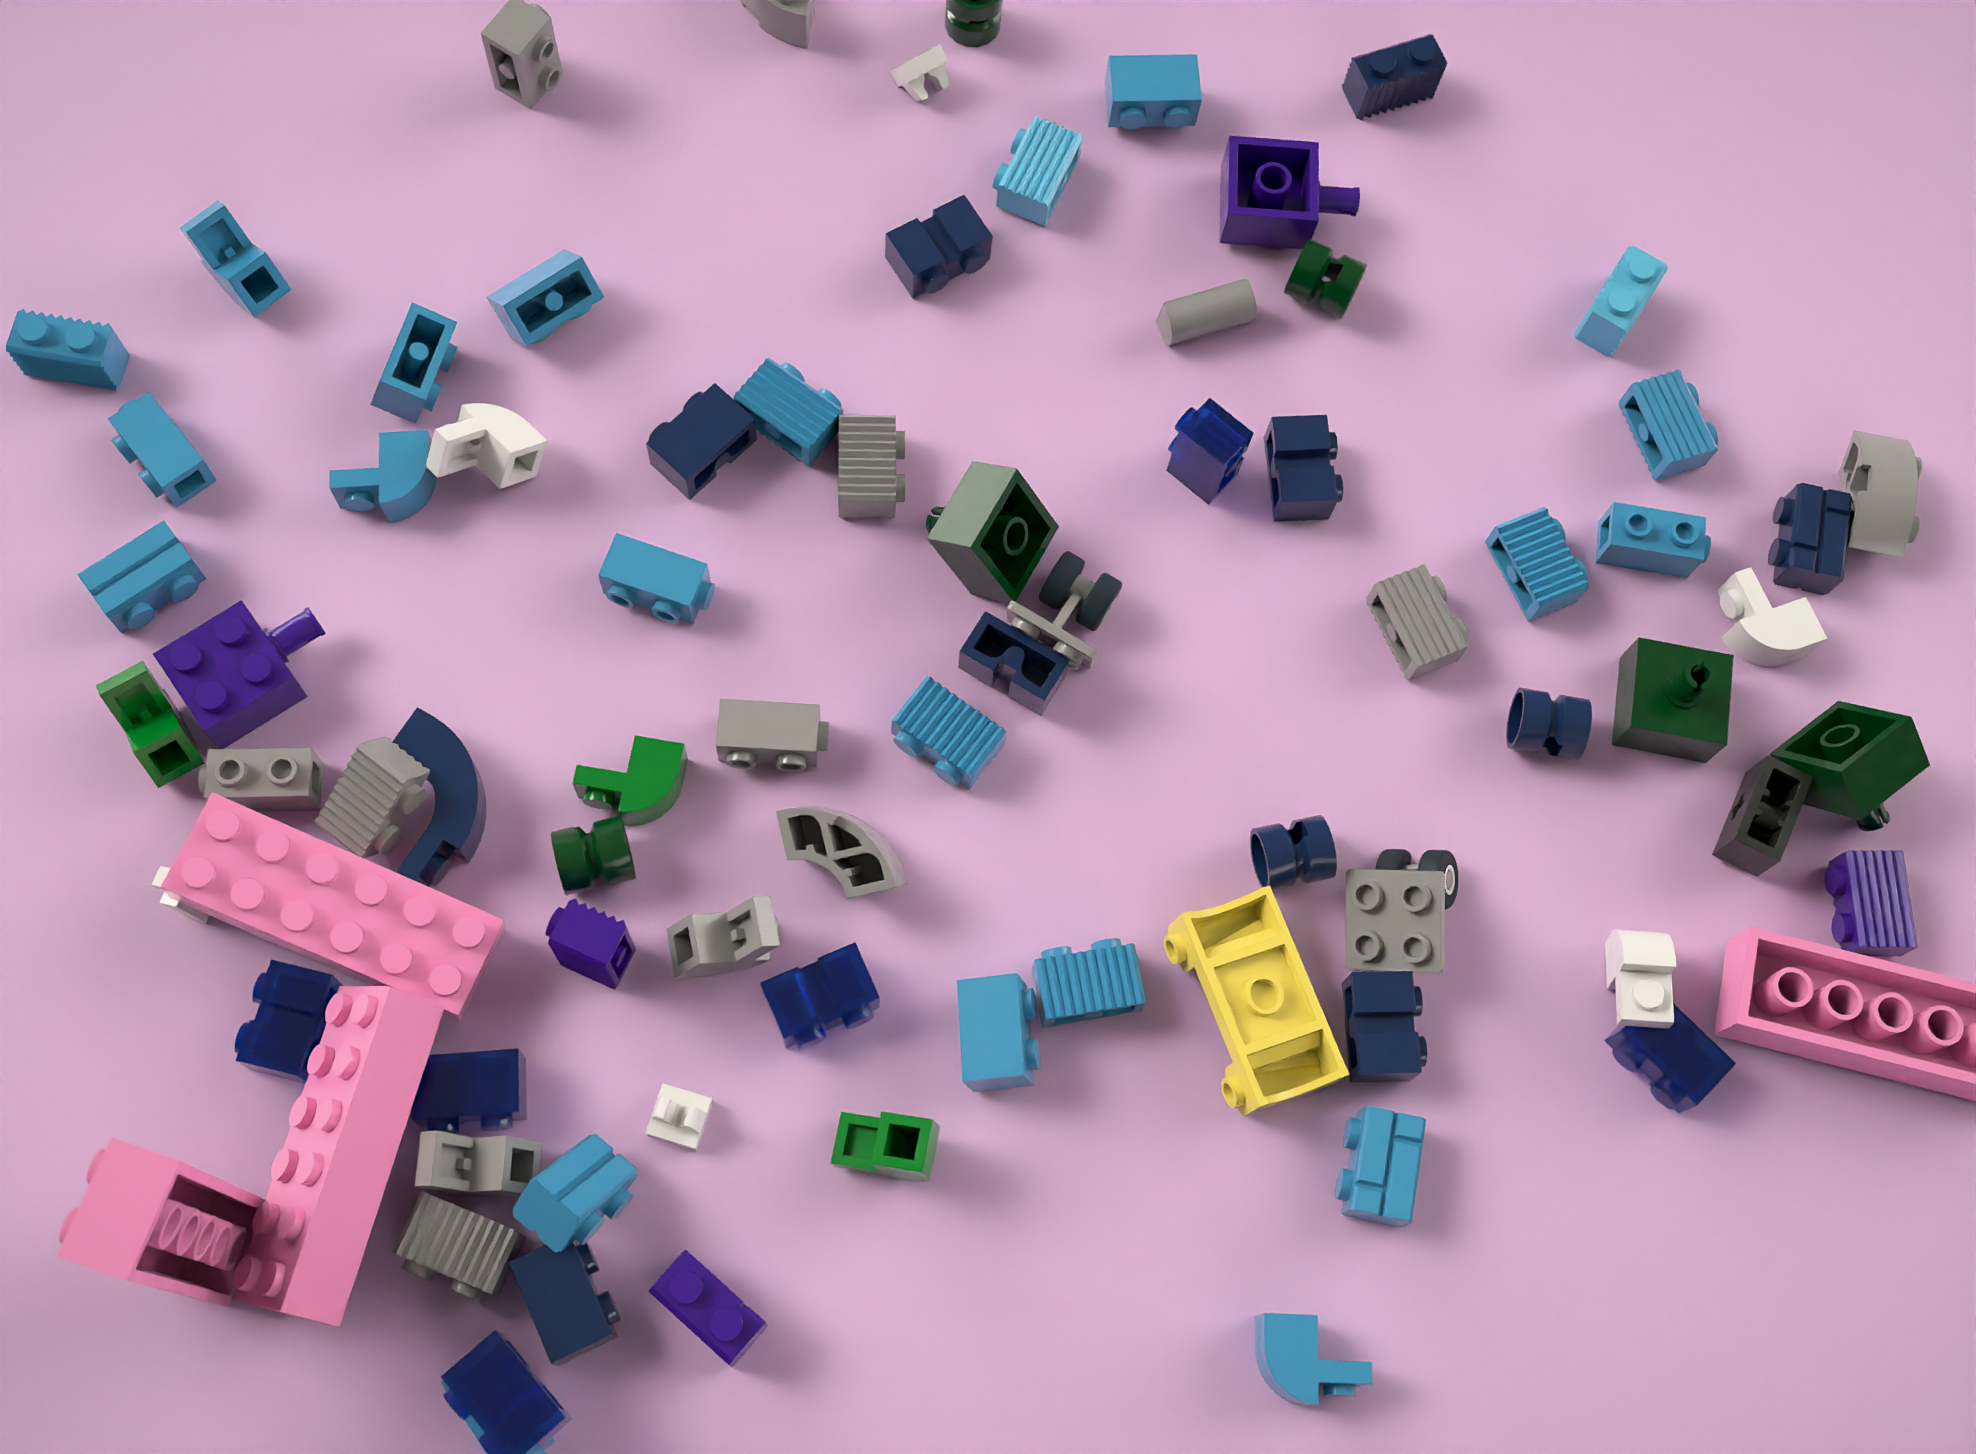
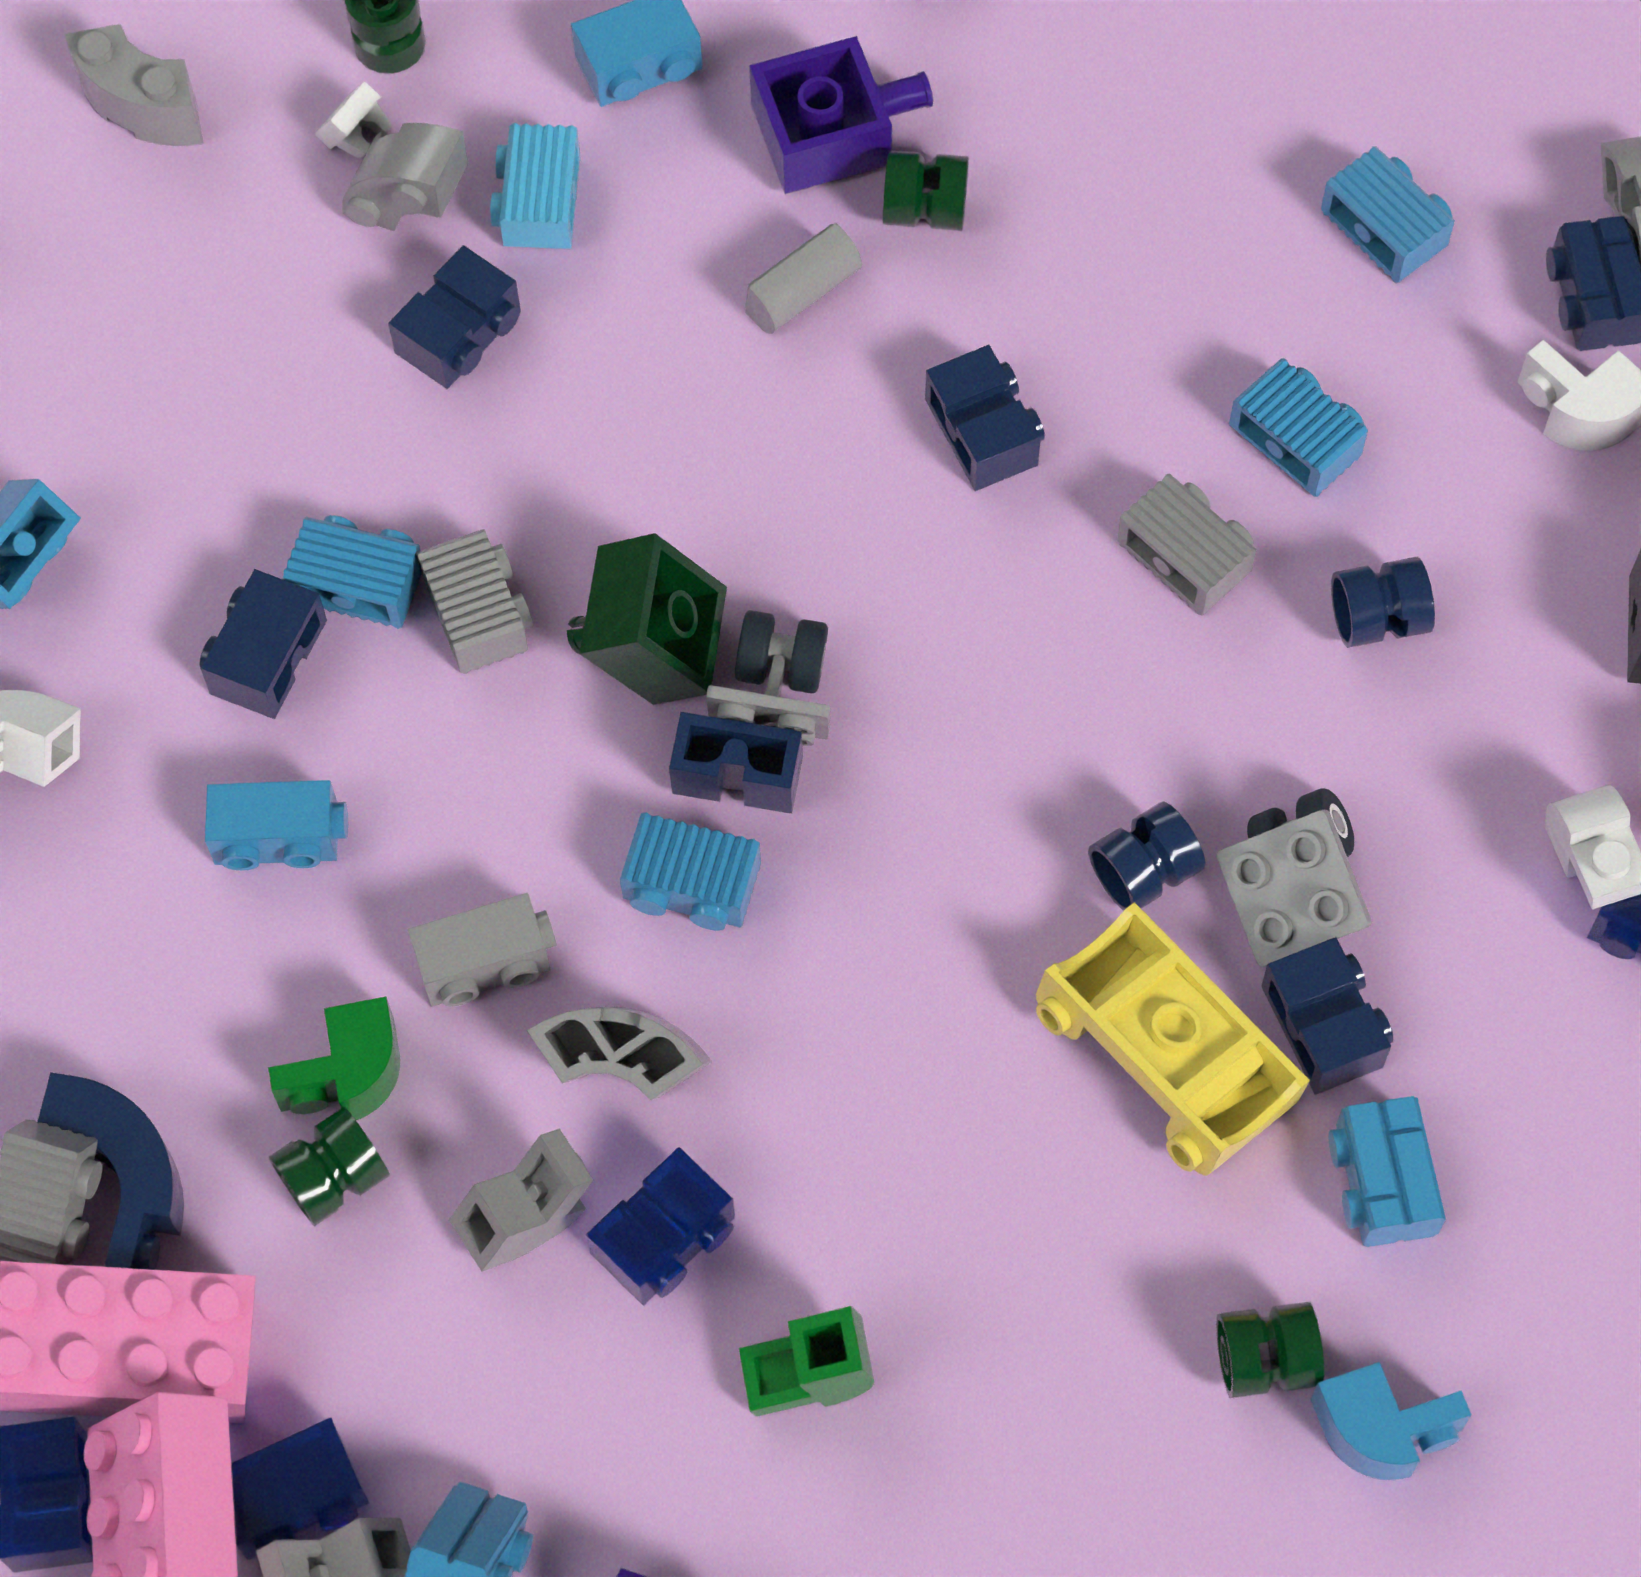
camera: 10 degrees left, 5 degrees down
dark purple brick [546,898,636,990] -> none
white tile [645,1083,713,1151] -> none
dark azure brick [957,973,1041,1092] -> none
dark azure brick [1032,938,1146,1028] -> none
clear blue brick [1166,398,1254,505] -> none
medium azure brick [1574,246,1668,357] -> none
dark azure brick [1596,502,1711,578] -> none
dark green brick [1612,637,1734,763] -> none
none -> light grey brick [342,123,468,231]
none -> dark green wheel [1216,1302,1324,1398]

